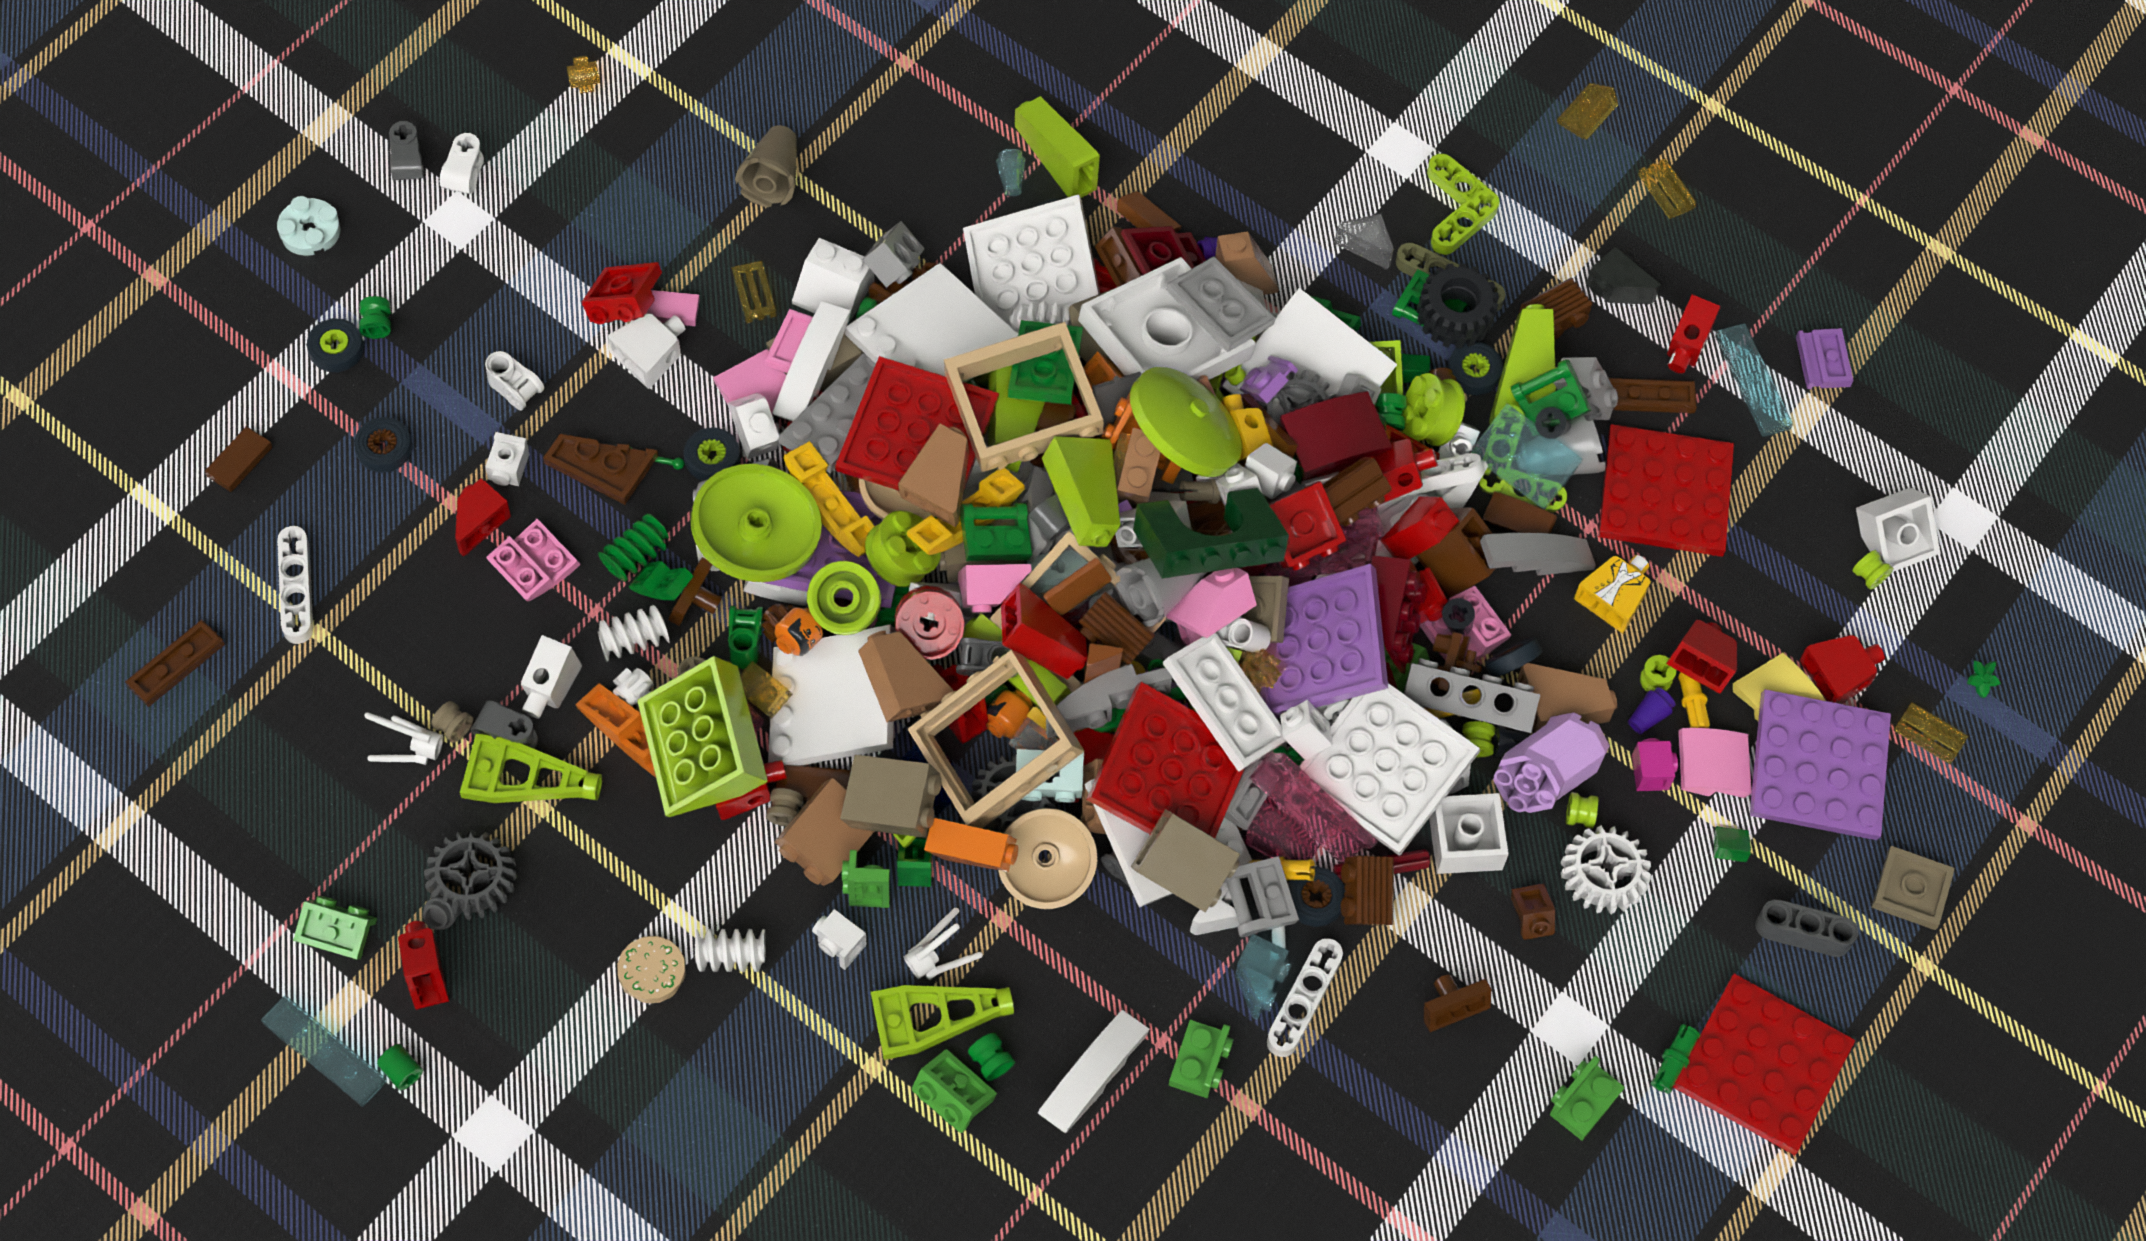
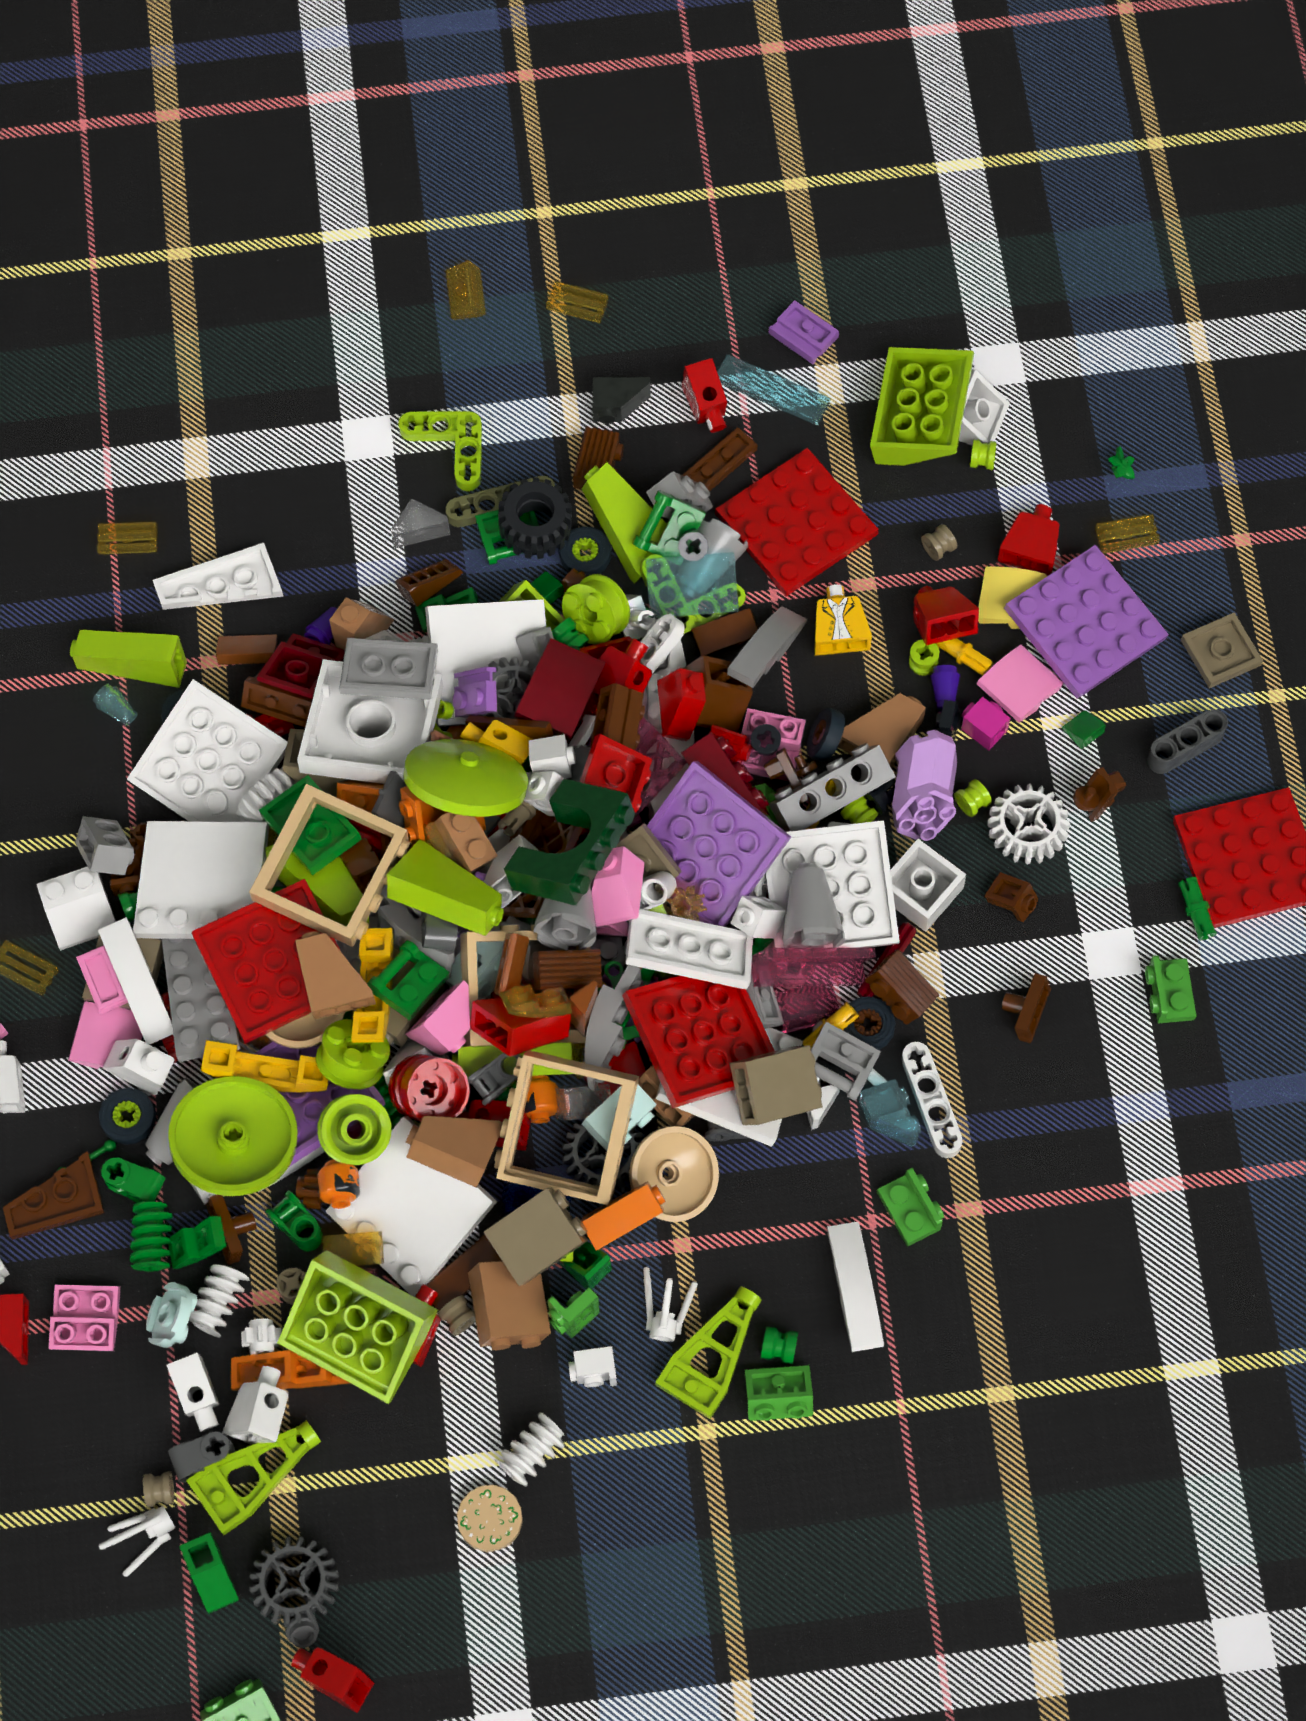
camera: 40 degrees left, 5 degrees up
yellow tile [1027,706,1046,731] -> none
none -> clear yellow tile [97,522,158,554]
none -> green piece [101,1157,166,1203]
none -> light aqua plate [146,1282,197,1348]
none -> white wing [153,543,283,610]
none -> green slope [179,1533,239,1614]
none -> white torso [222,1366,288,1444]
none -> reddish brown slope [395,559,462,607]
none -> clear yellow slope [500,984,572,1018]
none -> light grey cone [782,863,845,953]
none -> lime slope [870,347,974,466]
none -> dark tan wheel [921,524,957,561]
none -> black plate [936,700,960,741]
none -> reddish brown hips [1073,767,1126,822]

